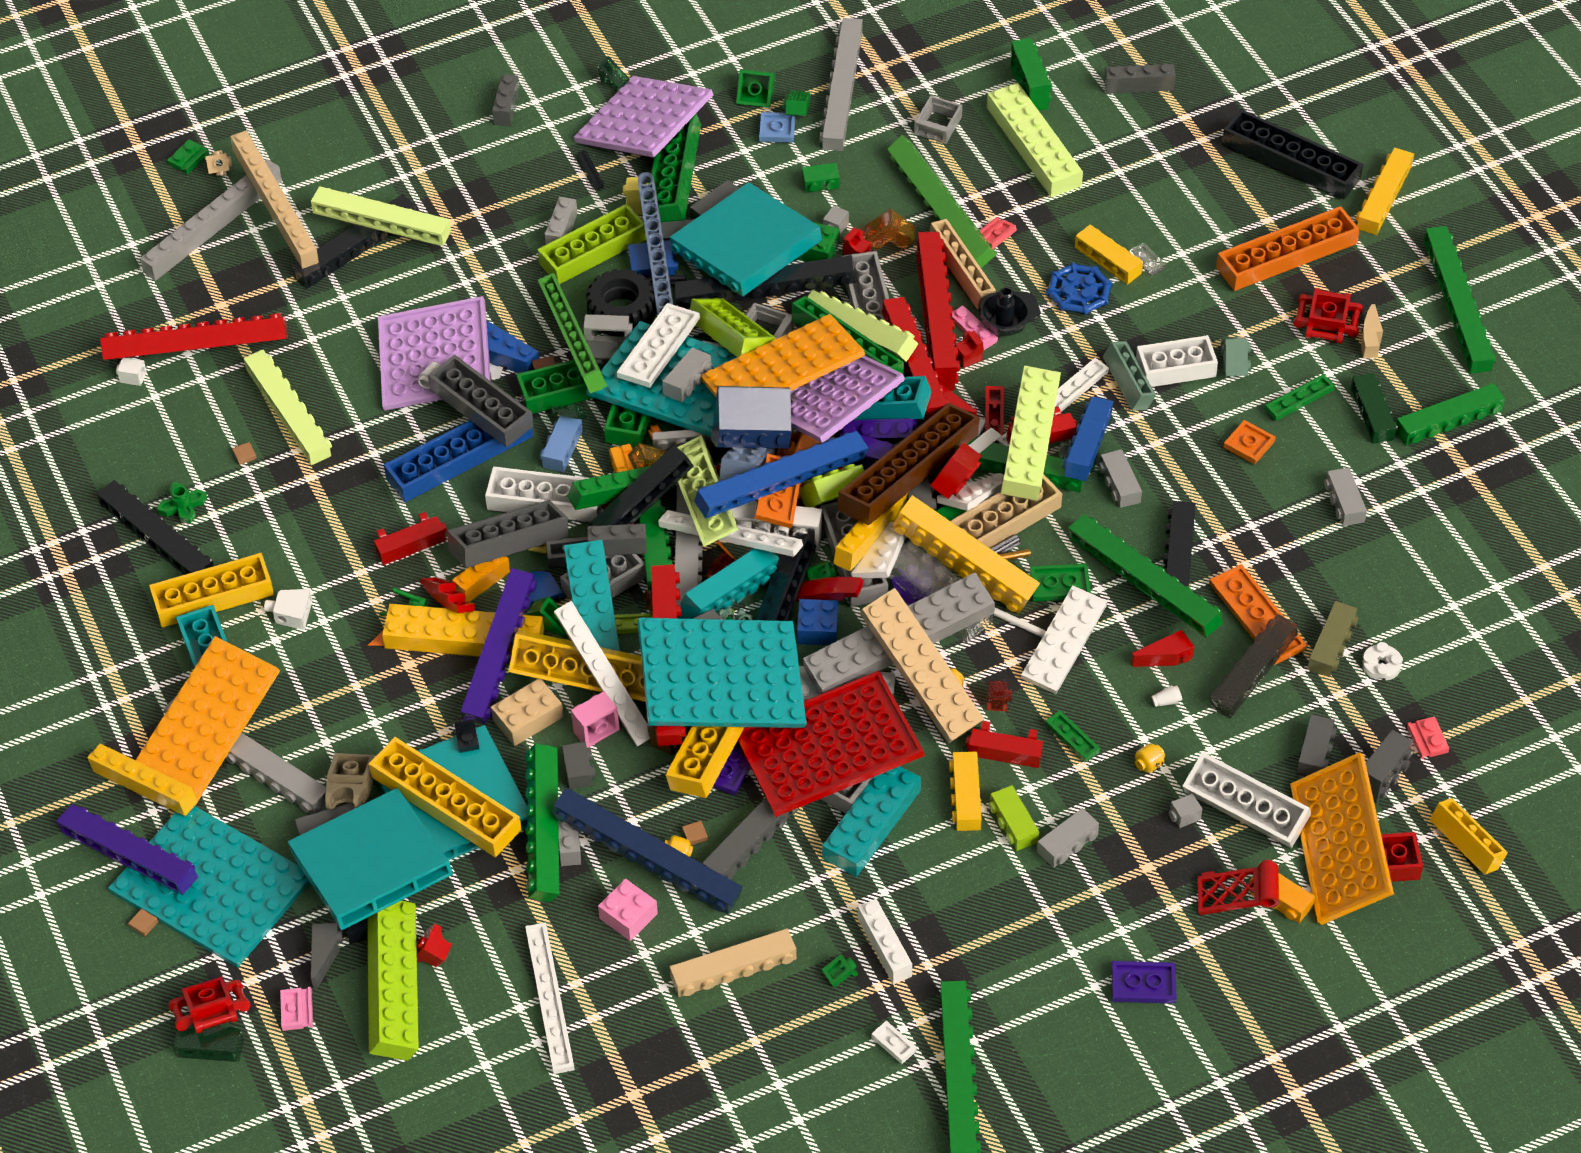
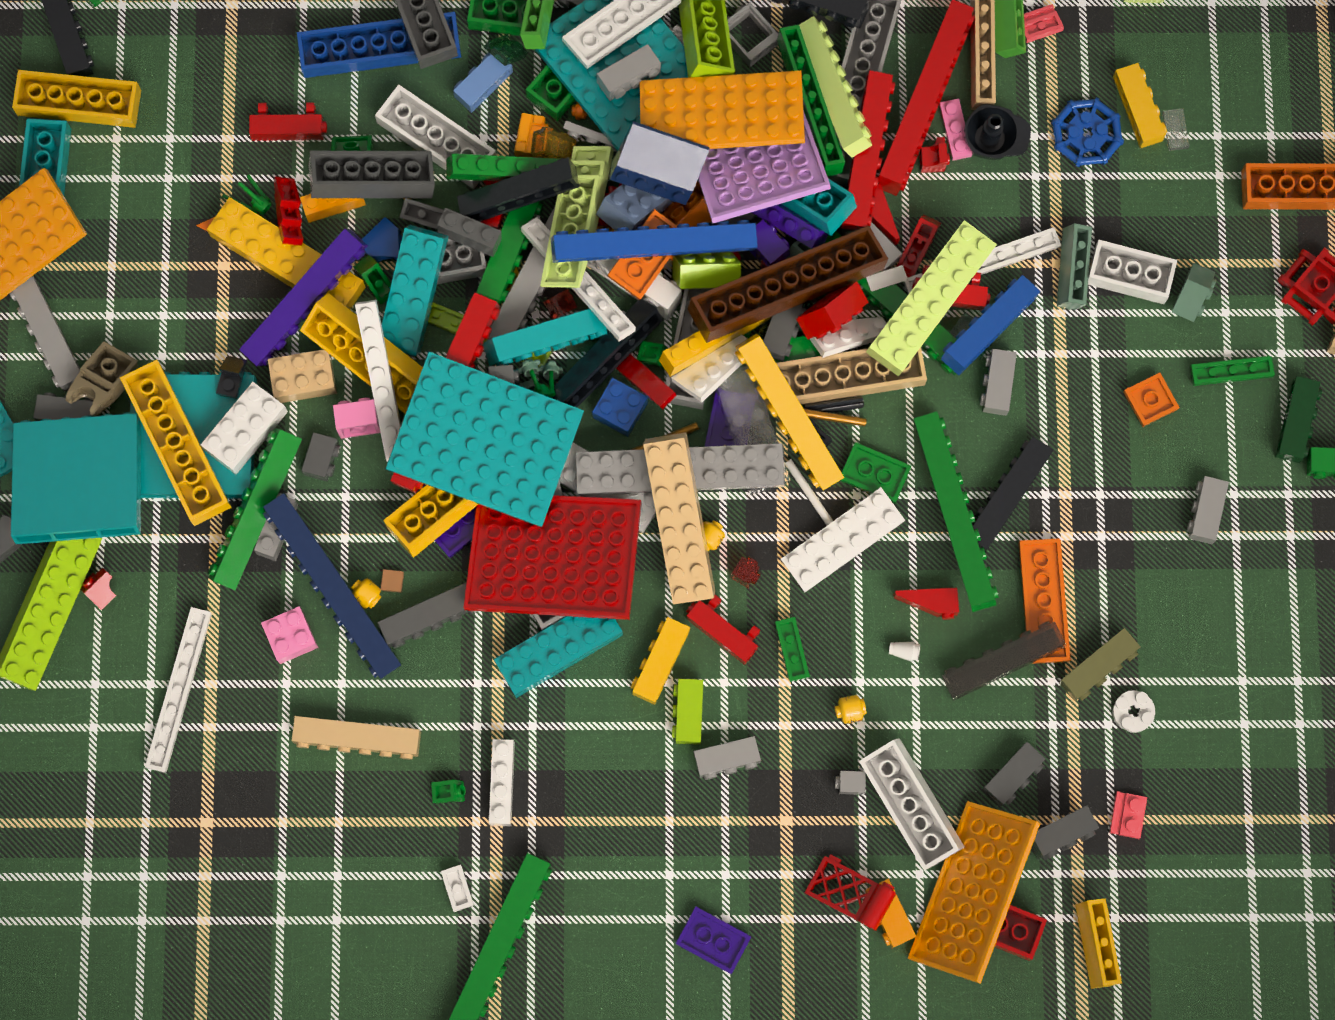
camera: 25 degrees right, 25 degrees up
white torso [264,589,312,630] -> none
none -> white brick [201,382,288,475]

